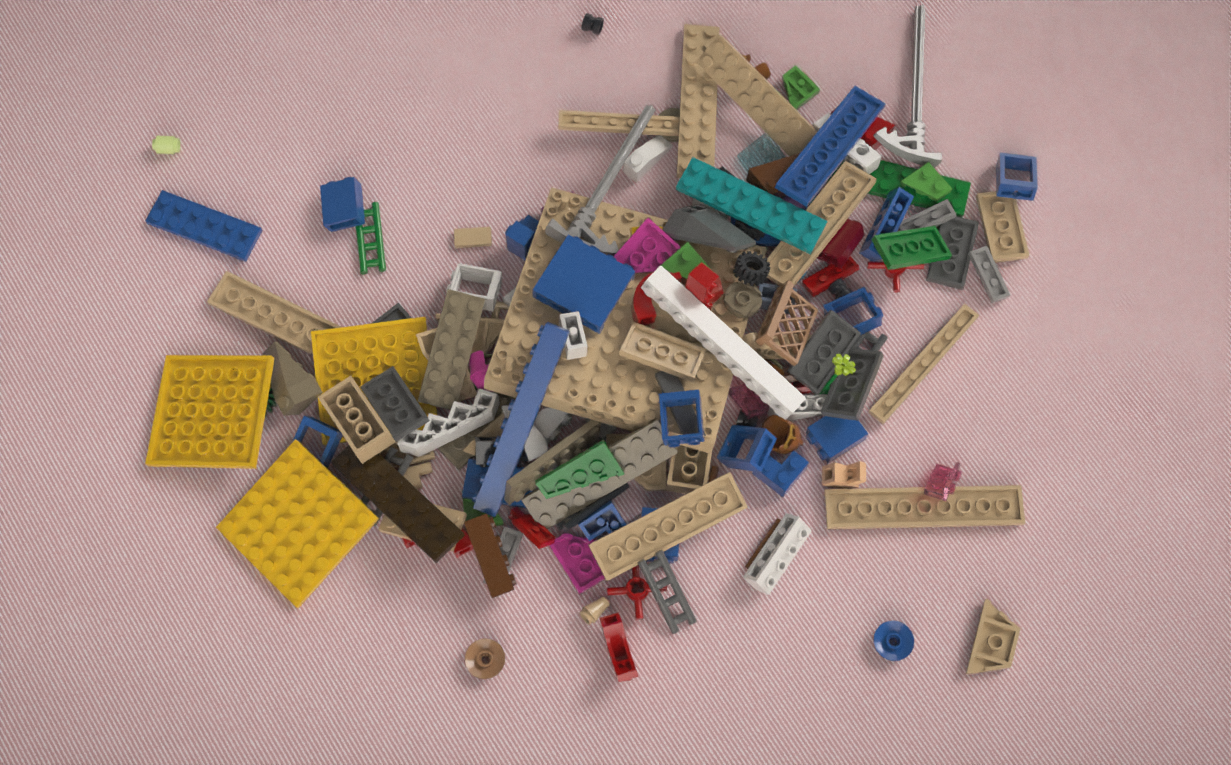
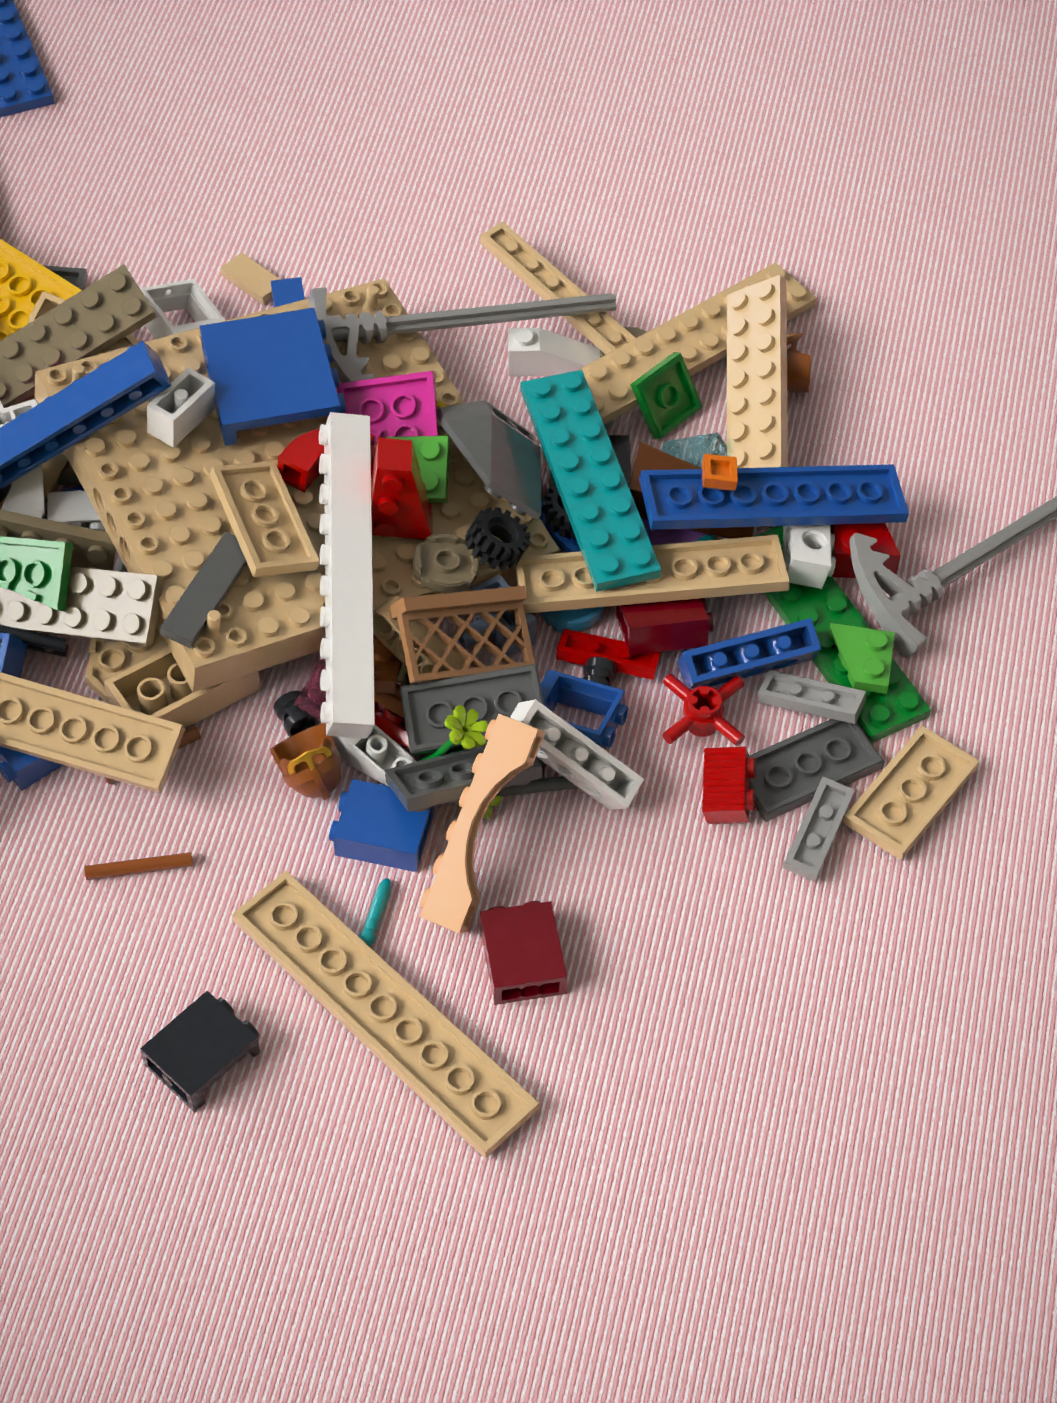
camera: 45 degrees right, 15 degrees down
blue brick [320,177,365,232] -> none
green bar [355,202,386,274] -> none
black wheel [581,13,604,35] -> none
blue window [659,389,705,447] -> none
blue window [717,425,777,472] -> none
white brick [743,513,812,595] -> none
blue brick [752,450,809,497] -> none
bright green wing [782,65,820,110] -> none
light nougat brick [822,461,866,489] -> none
tan plate [868,304,979,425] -> none
green plate [872,226,952,270] -> none
blue dish [873,621,914,661] -> none
clear pink bracket [924,462,962,501] -> none
tan wing [965,599,1021,675] -> none
blue window [996,152,1038,201] -> none
none -> black panel [140,991,260,1112]
none -> teal piece [359,878,391,947]
none -> light nougat arch [420,714,546,933]
none -> dark red brick [480,901,567,1005]
none -> white brick [510,699,644,810]
none -> green tile [630,352,703,439]
none -> orange plate [702,454,738,491]
none -> red brick [702,746,756,824]

